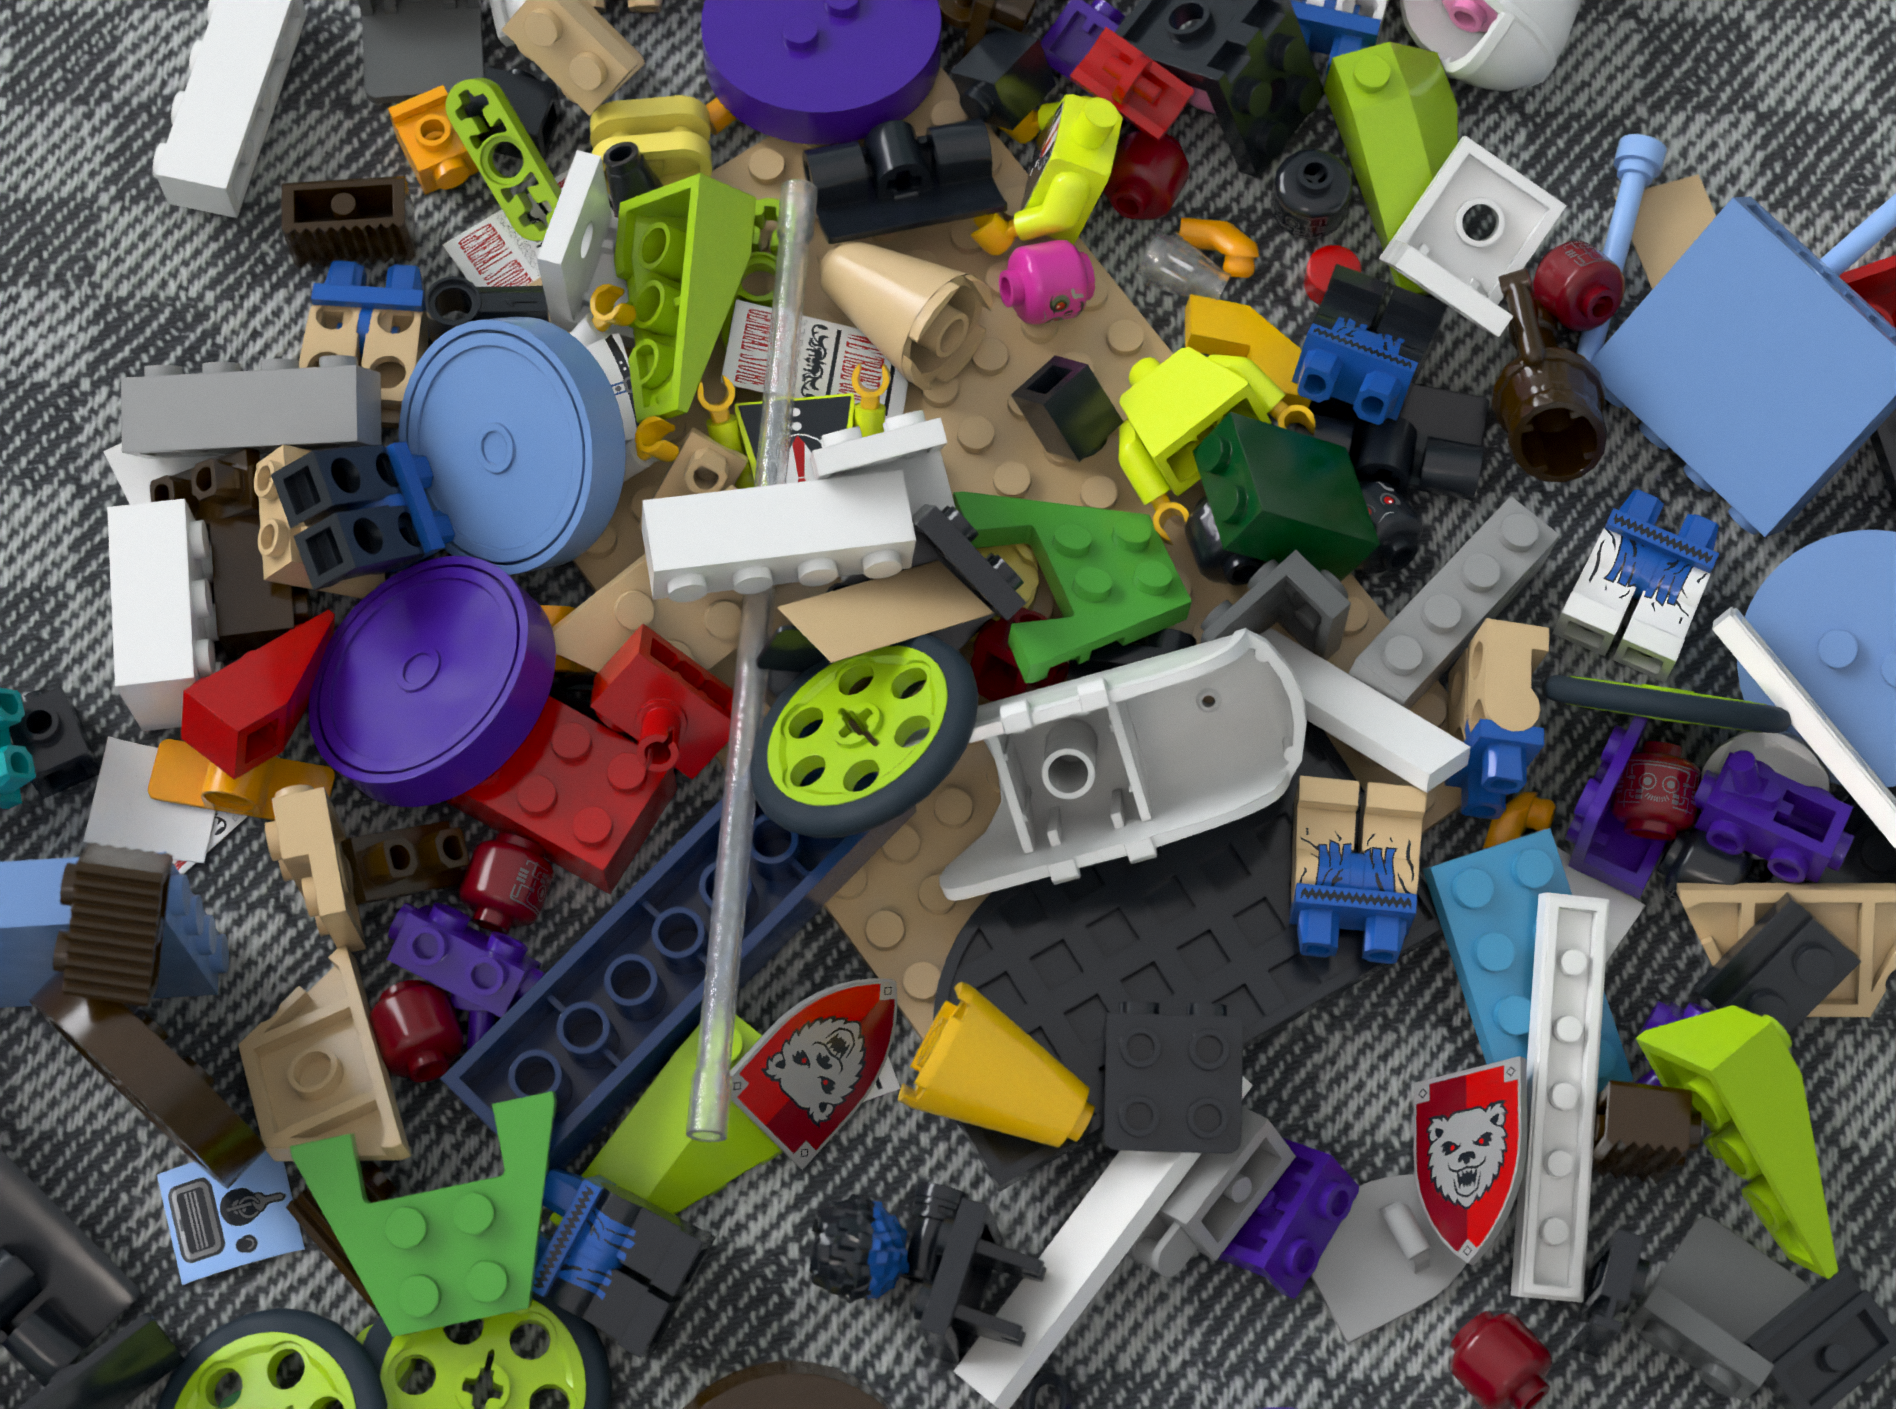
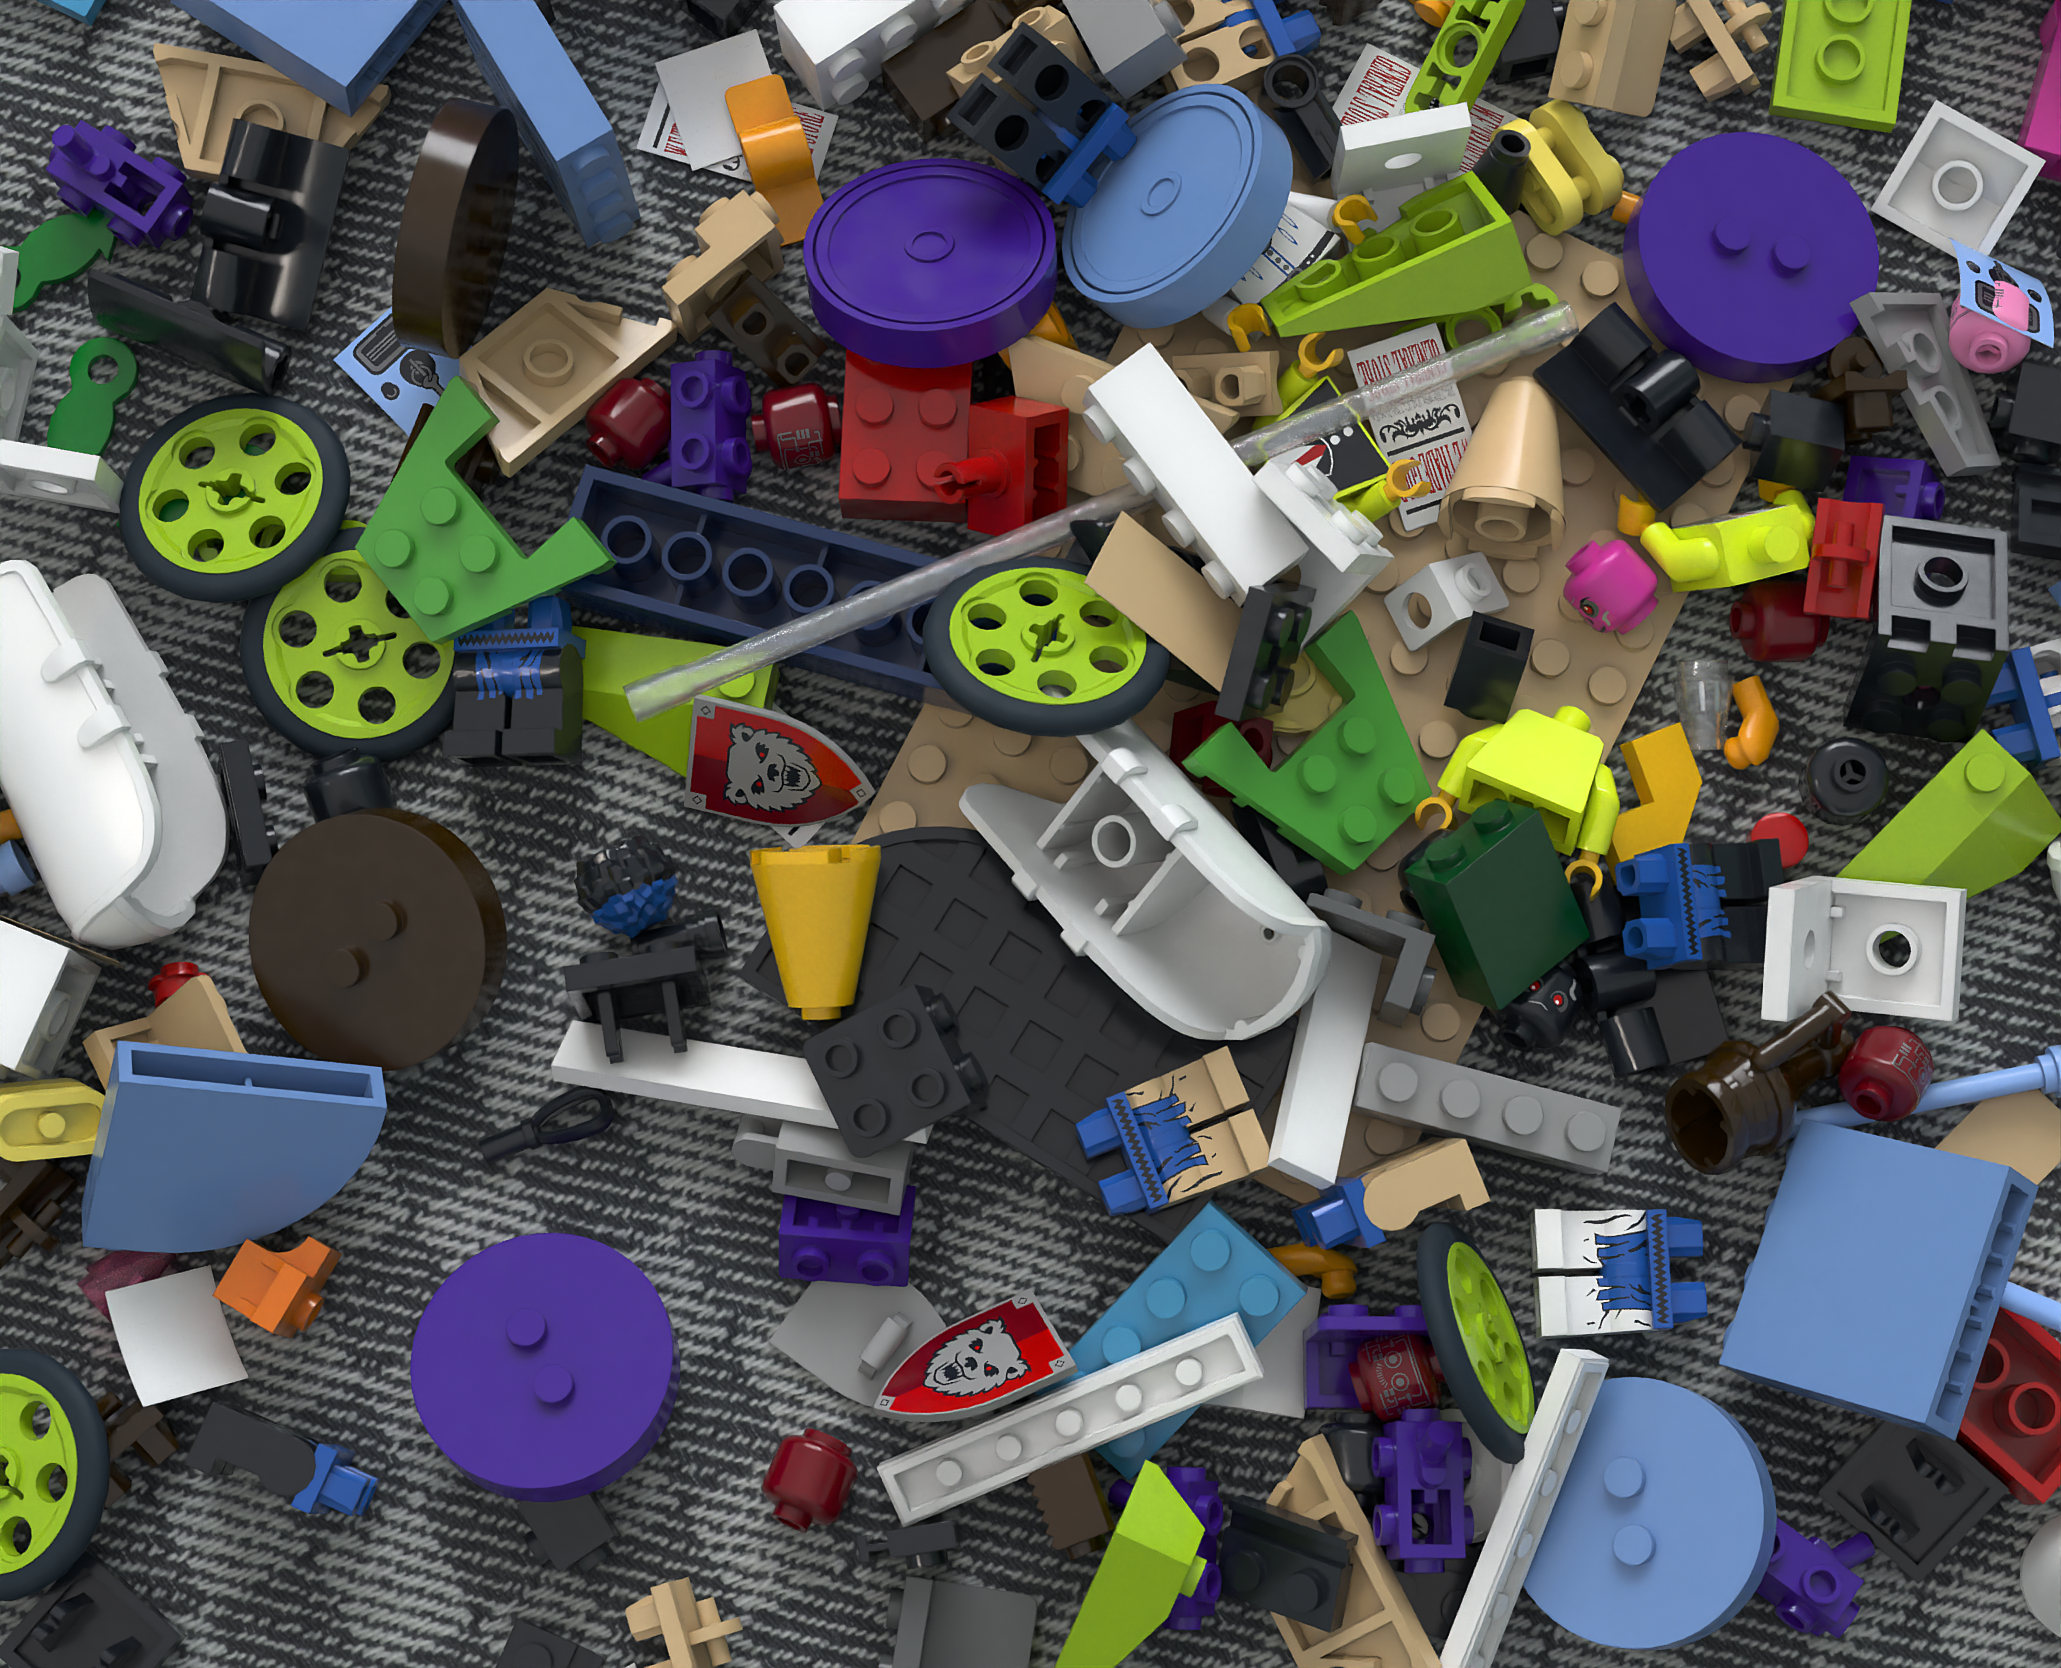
camera: 65 degrees right, 10 degrees up
dark brown brick [53,843,173,1007] -> none
red slope [181,609,335,780] -> none
none -> white bracket [1384,552,1509,652]

